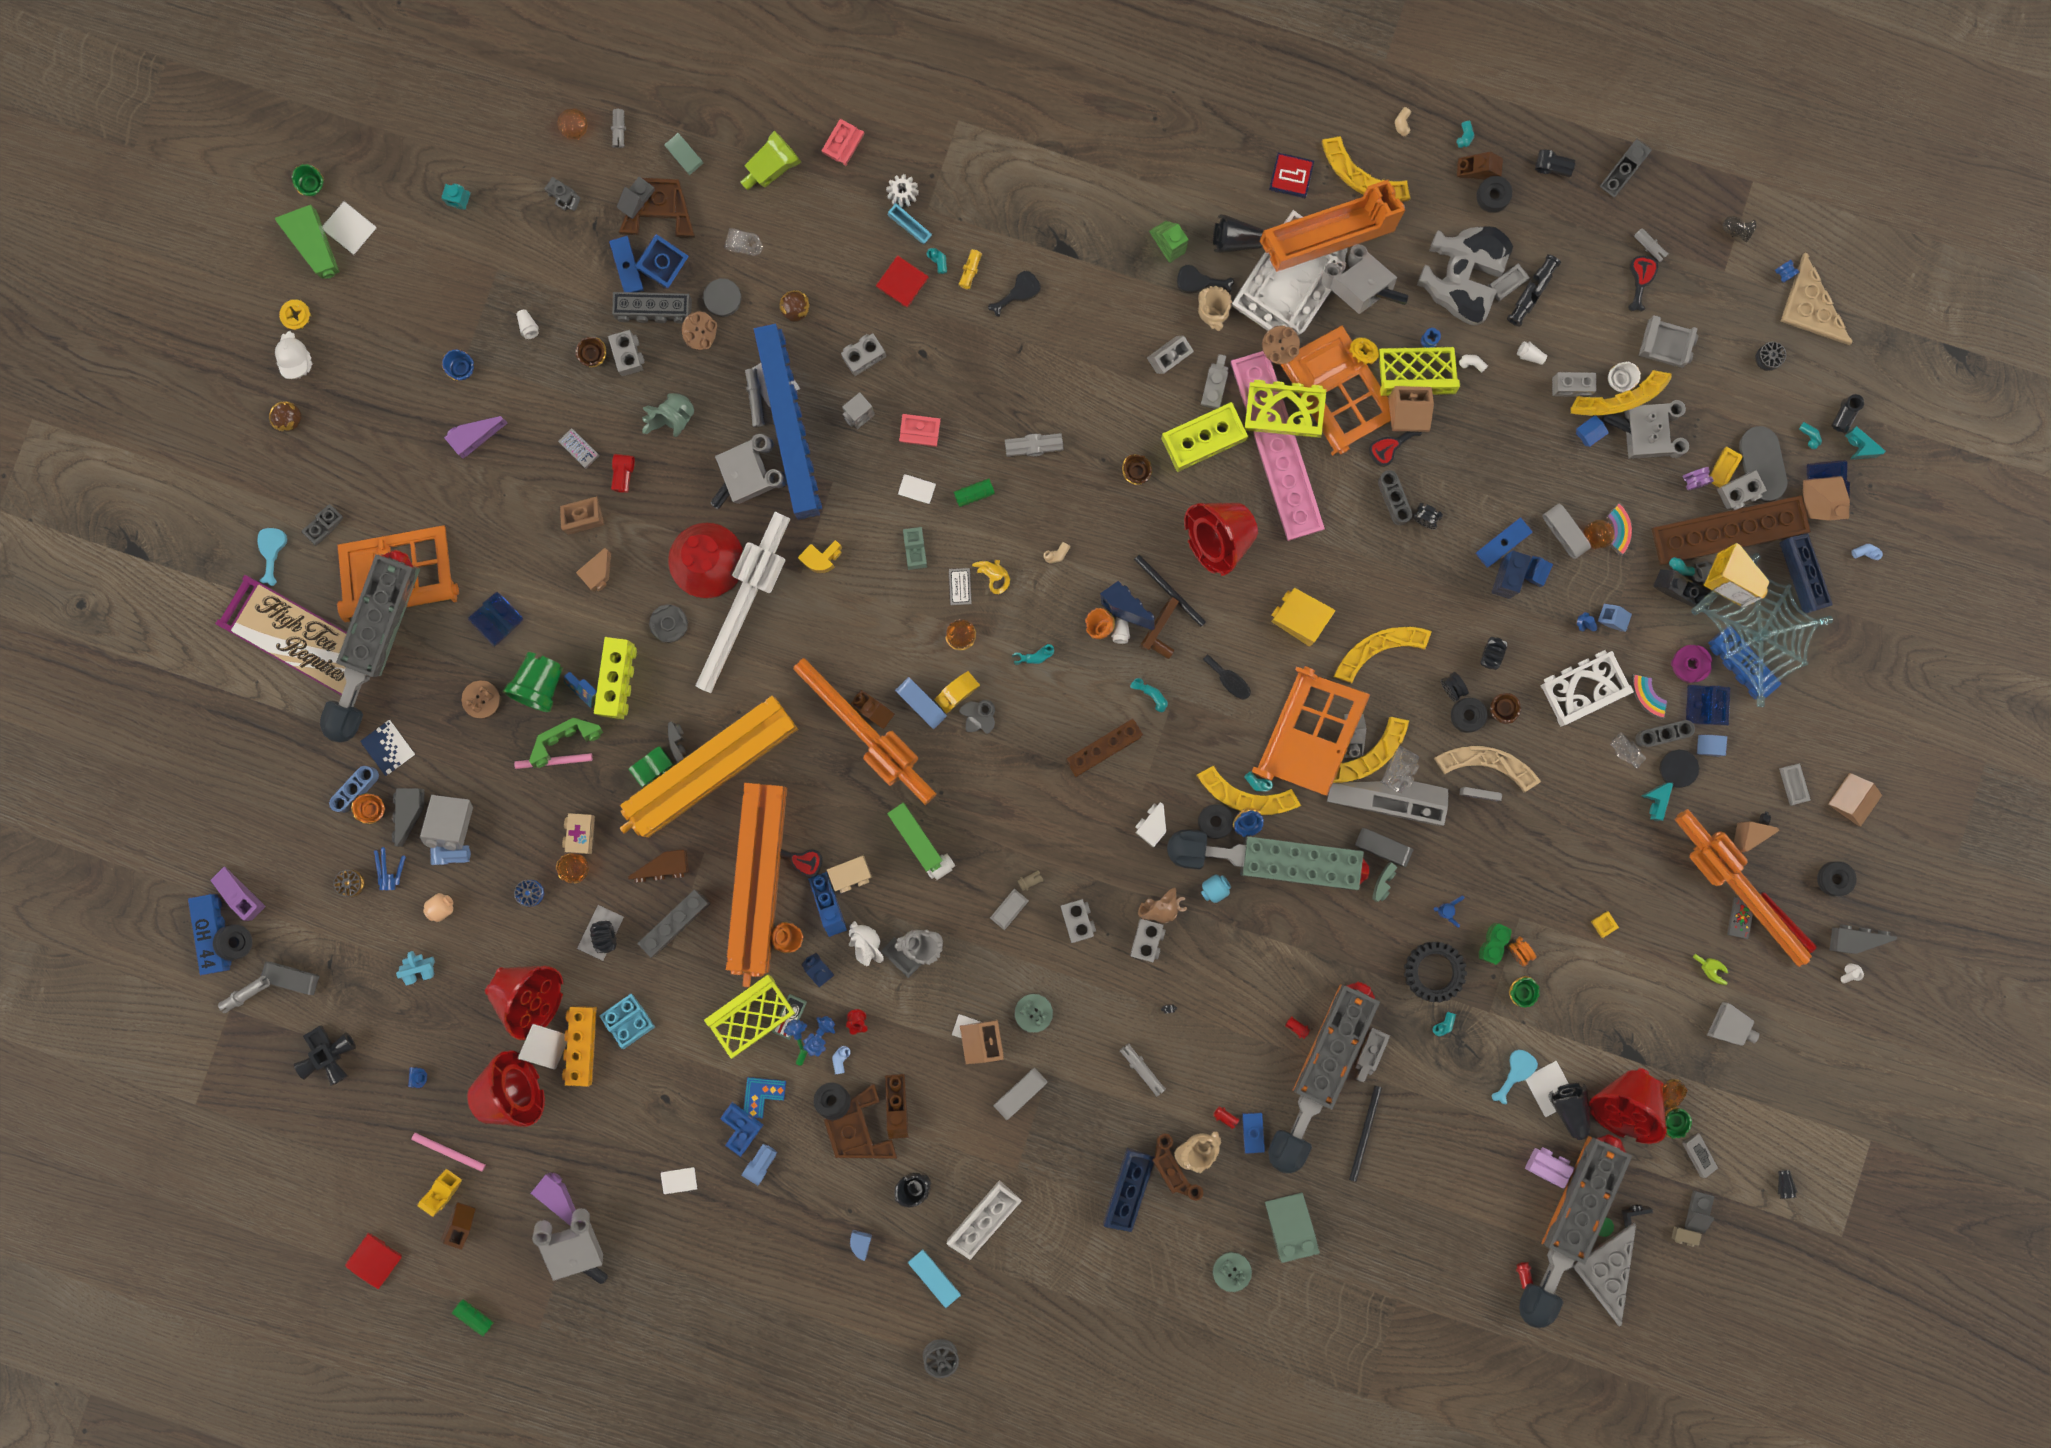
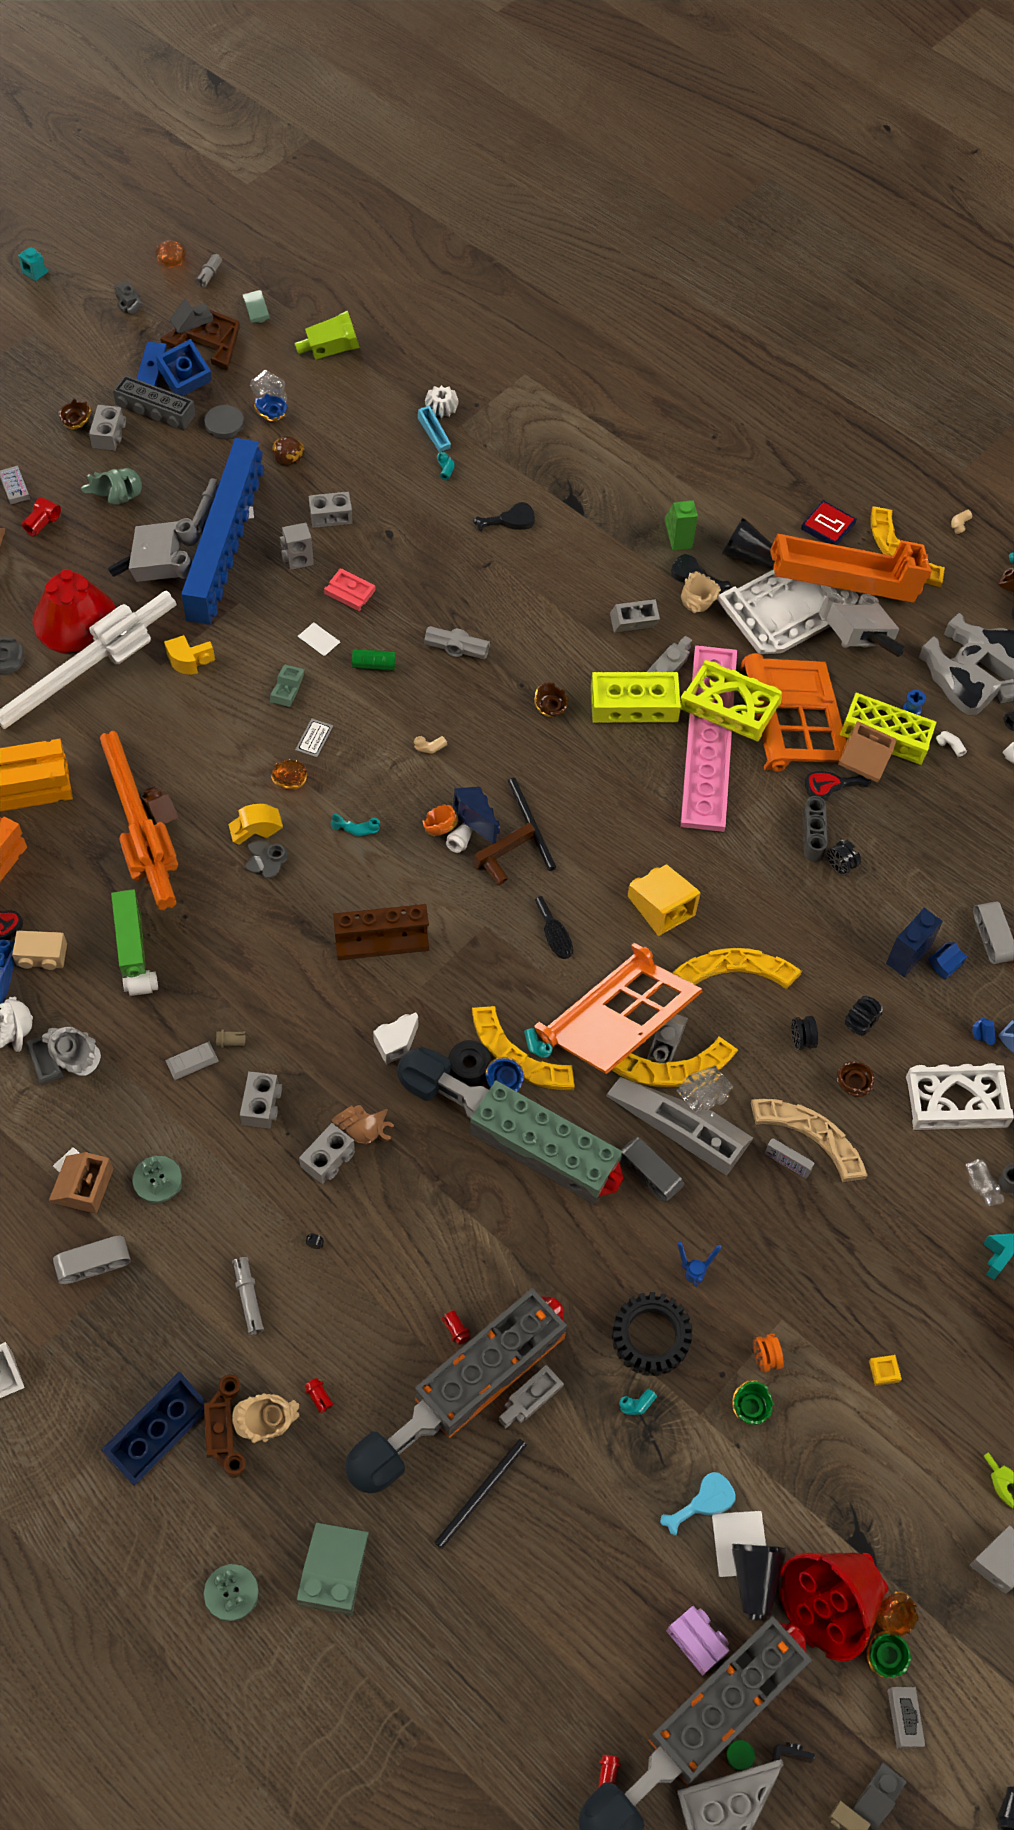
camera: 20 degrees right, 25 degrees down
white cone [516,310,539,339] -> none
medium nougat plate [682,311,717,350] -> none
coral plate [822,119,864,166] -> none
red tile [876,255,929,308] -> none
medium blue beam [895,677,947,729] -> none
yellow pin [958,249,982,289] -> none
yellow piece [972,560,1010,594] -> none
teal arm [1130,678,1168,712] -> none
red cone [1184,503,1258,576] -> none
medium azure head [1201,874,1231,903] -> none
blue plate [1242,1112,1265,1153] -> none
medium nougat plate [1262,325,1300,364] -> none
yellow gear [1349,338,1379,365] -> none
sand green slope [1372,862,1397,902] -> none
black tyre [1451,698,1487,733] -> none
blue tile [1475,517,1532,568] -> none
green brick [1479,923,1512,965] -> none
none -> blue hair [254,393,287,422]

